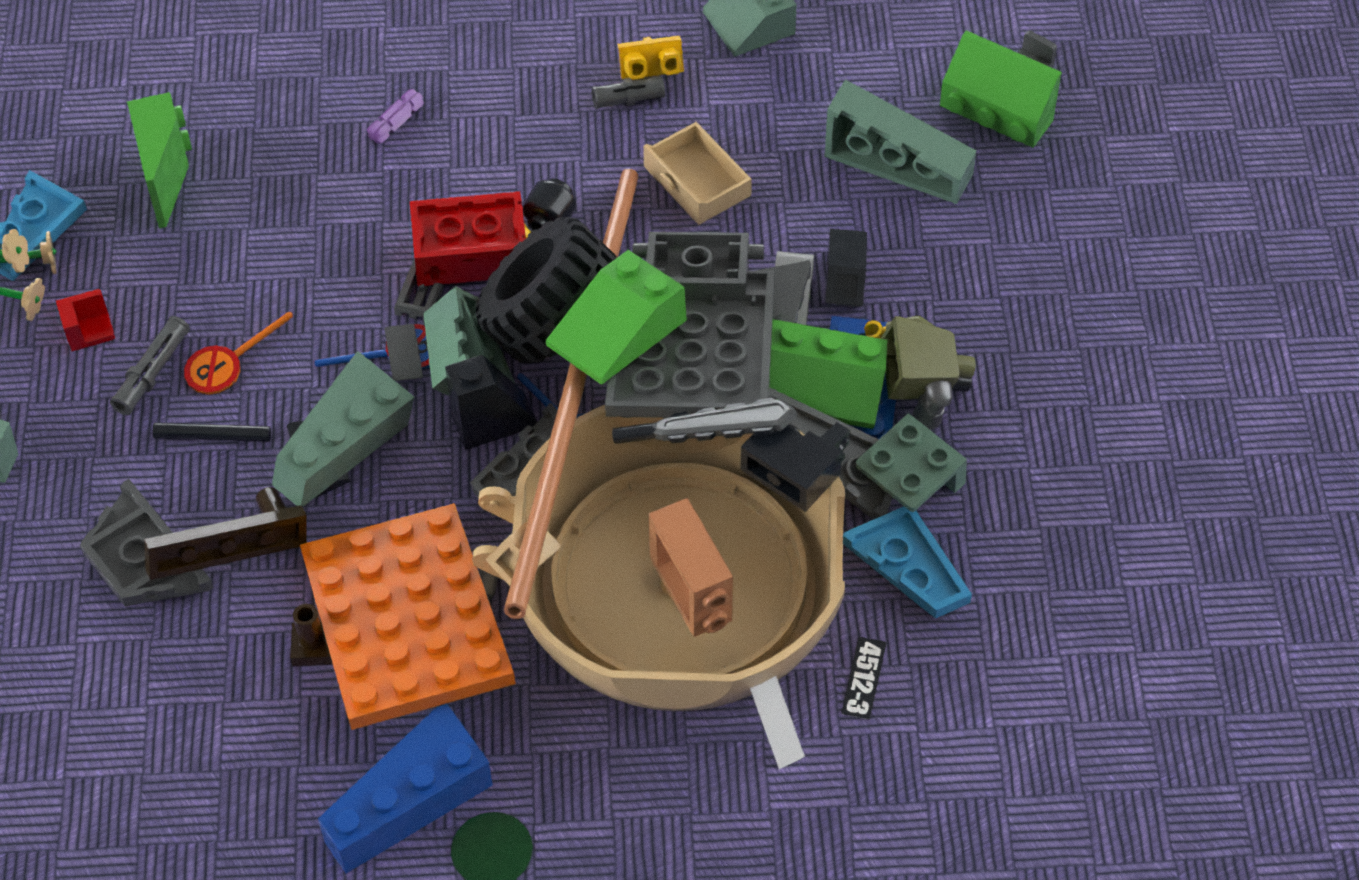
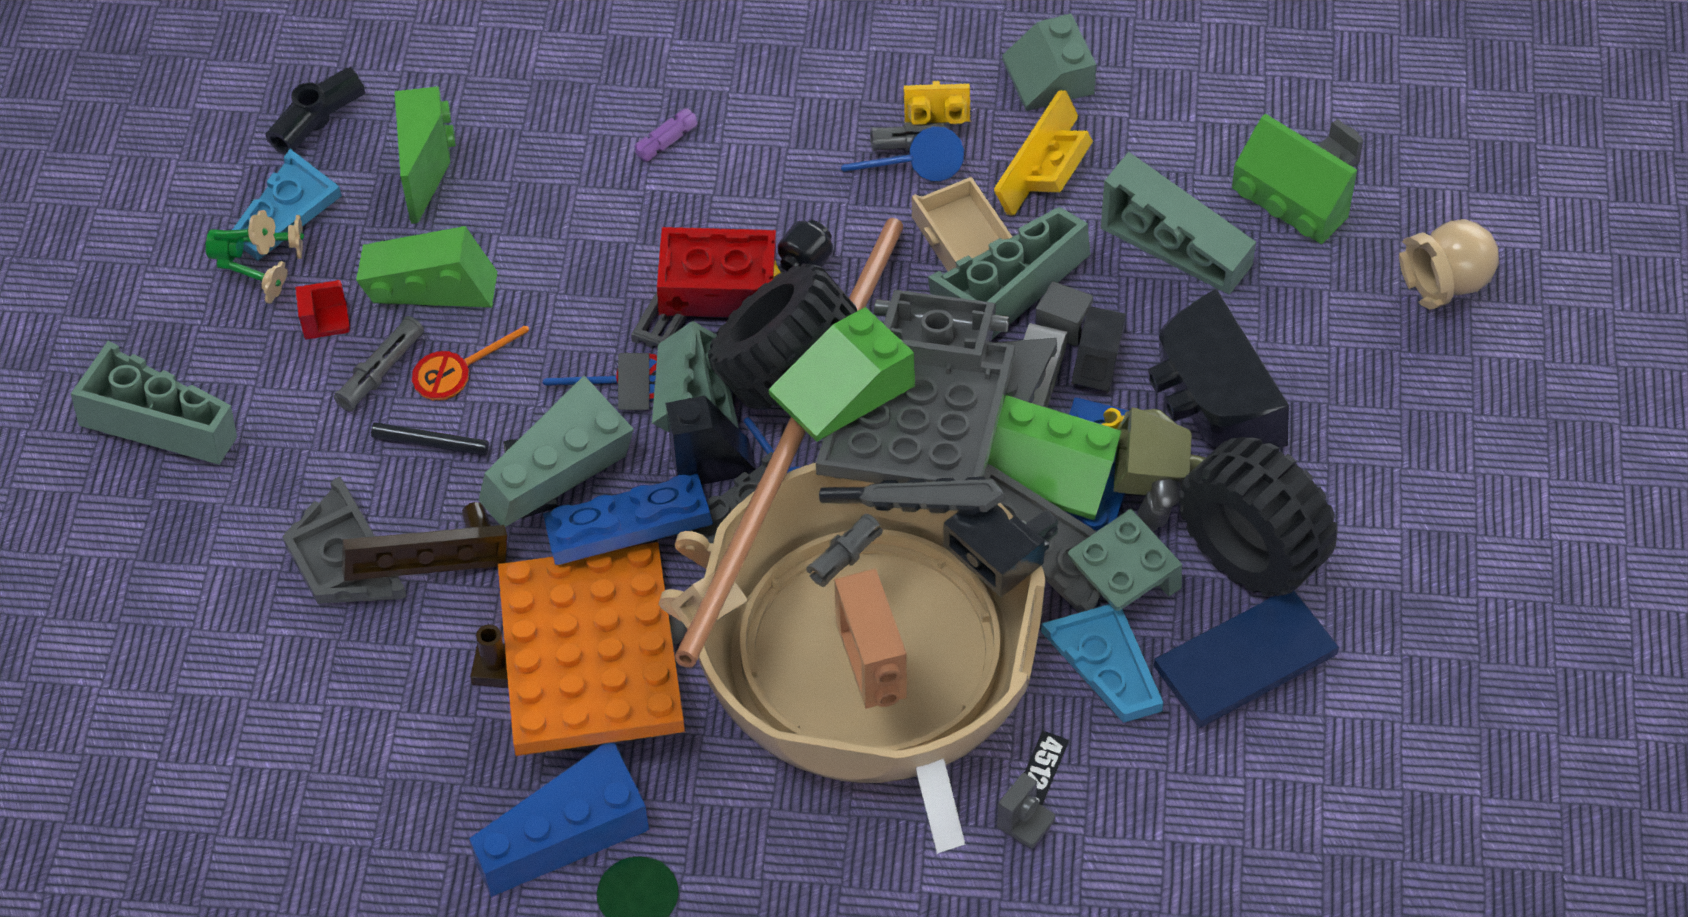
camera: 10 degrees right, 0 degrees up
none -> black piece [265,67,366,155]
none -> bright green wedge [356,226,498,308]
none -> blue piece [543,473,713,565]
none -> dark grey pin [806,514,883,587]
none -> blue piece [841,126,964,182]
none -> sand green wedge [928,206,1090,340]
none -> yellow bracket [994,91,1093,215]
none -> dark grey bracket [997,772,1055,848]
none -> dark grey panel [1036,281,1093,346]
none -> black hips [1148,289,1289,448]
none -> dark blue tile [1153,590,1339,728]
none -> black tyre [1179,437,1338,596]
none -> tan tile [1399,219,1499,310]

